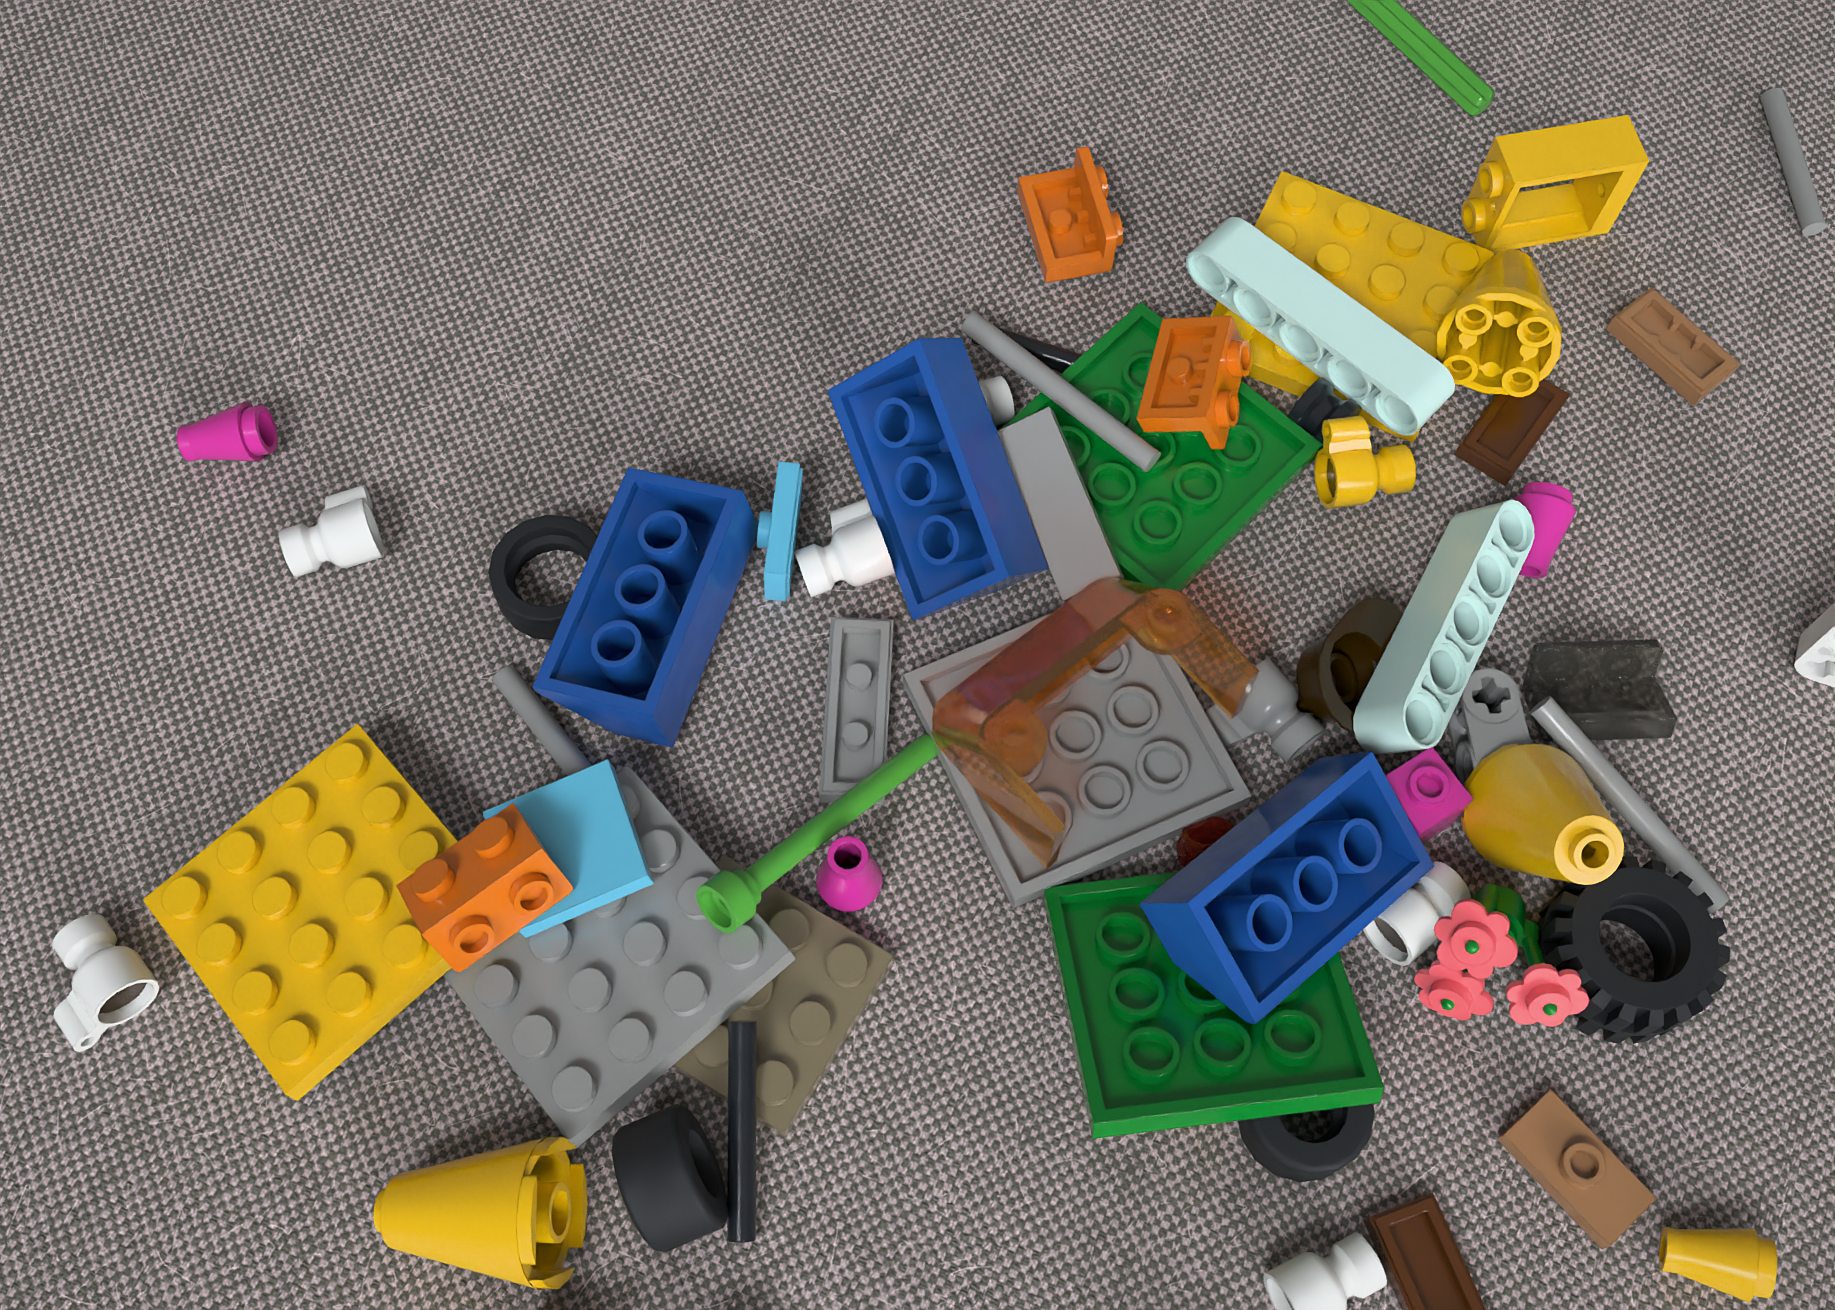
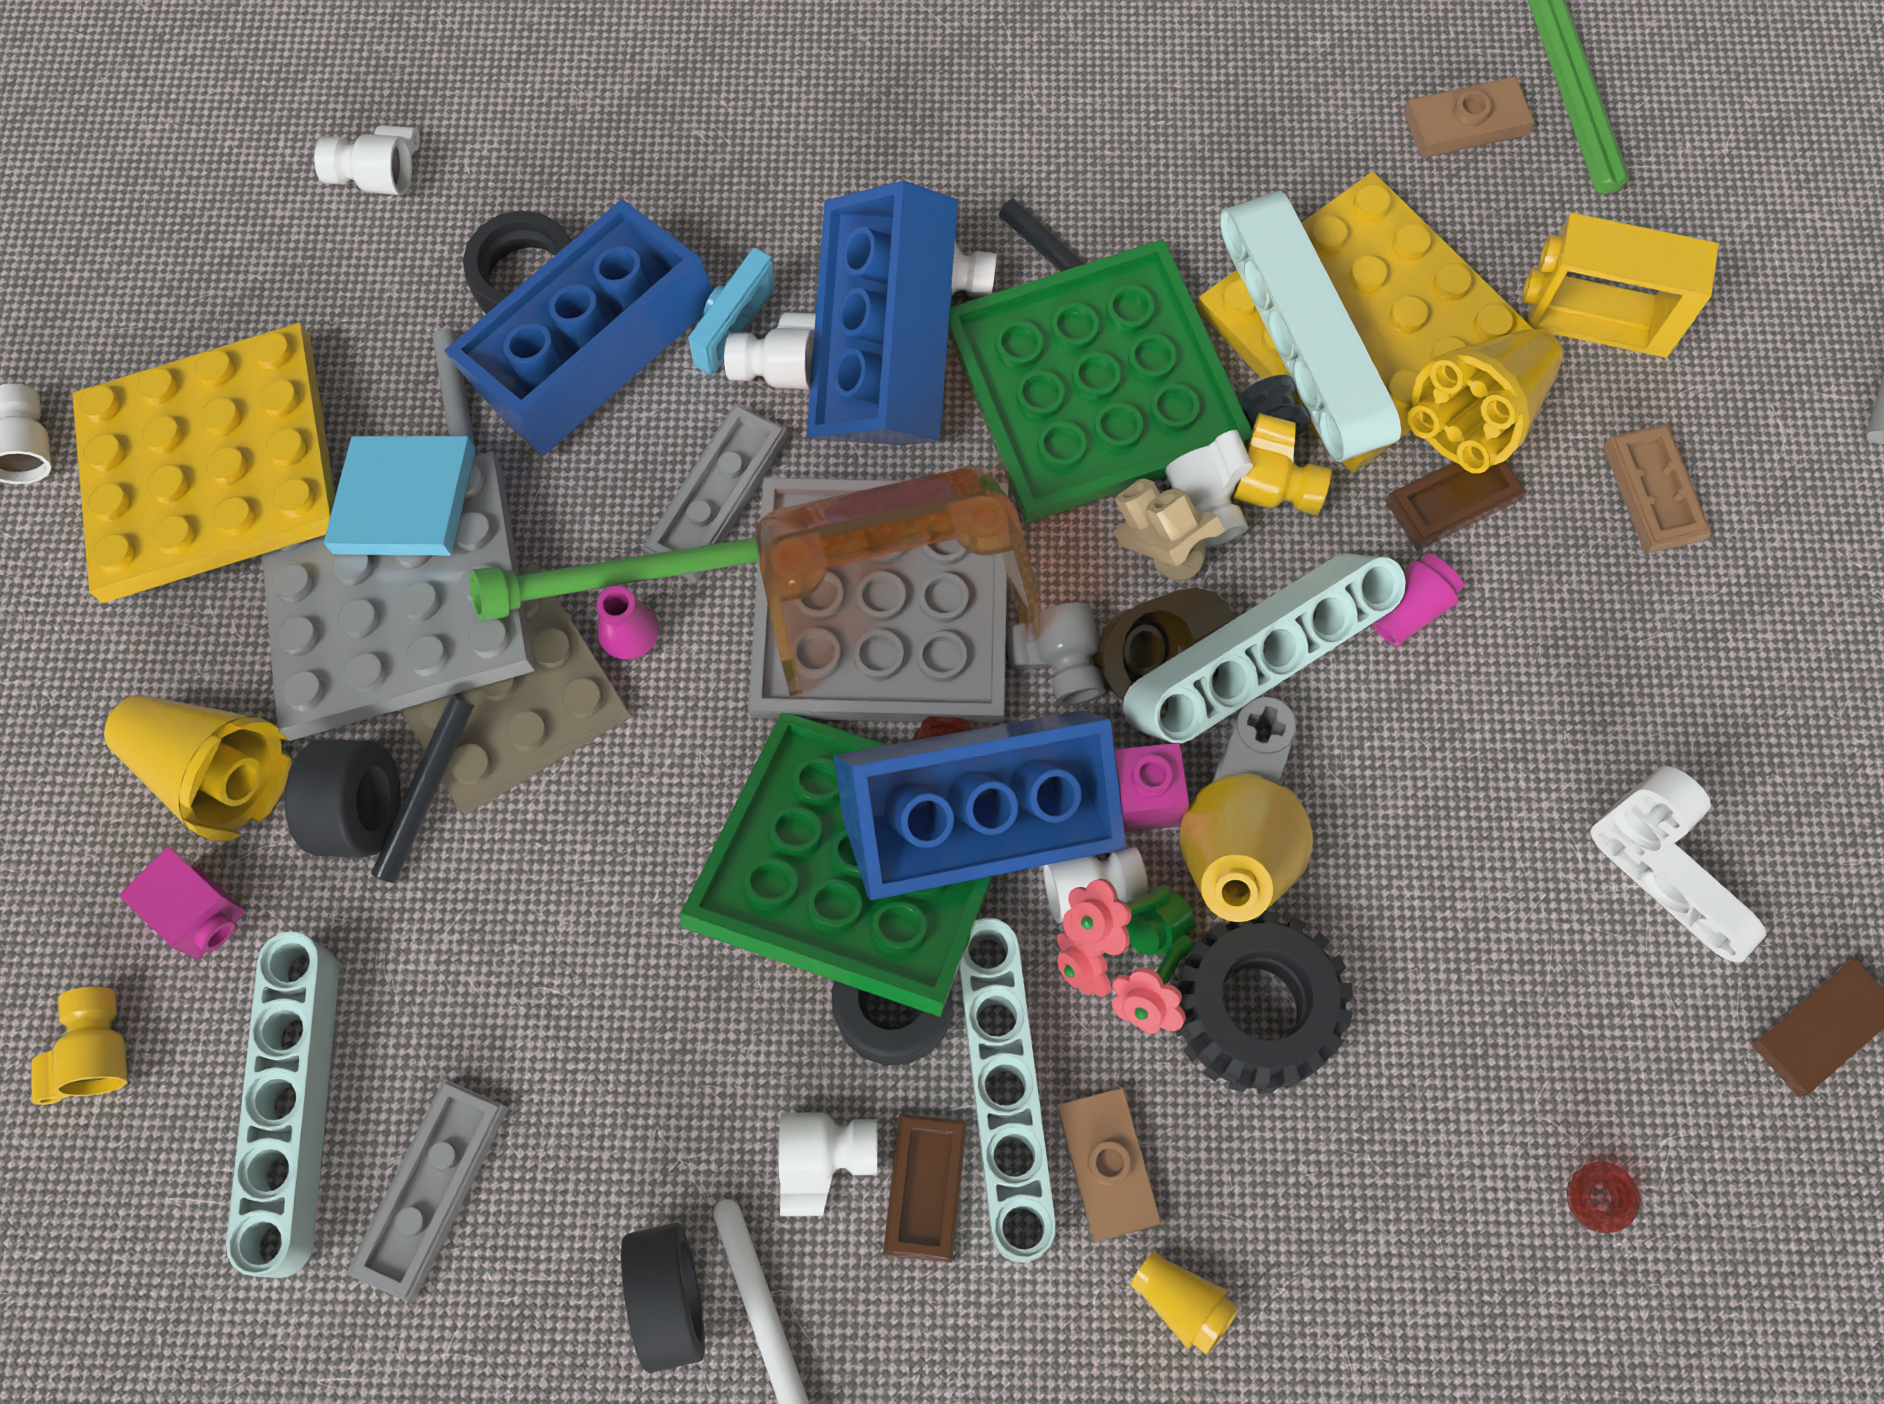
camera: 30 degrees right, 5 degrees up
dark pink cone [177,401,278,462] -> none
orange bracket [396,803,573,972] -> none
light grey bar [961,311,1161,472] -> none
light grey tile [997,407,1124,604] -> none
orange bracket [1017,146,1123,283] -> none
orange bracket [1136,316,1251,449] -> none
clear smoke bracket [1521,639,1677,742] -> none
light grey bar [1530,696,1730,913] -> none
none -> light aqua beam [959,918,1055,1263]
none -> tan hips [1113,478,1225,581]
none -> white piece [1165,430,1253,547]
none -> medium nougat plate [1404,76,1535,158]

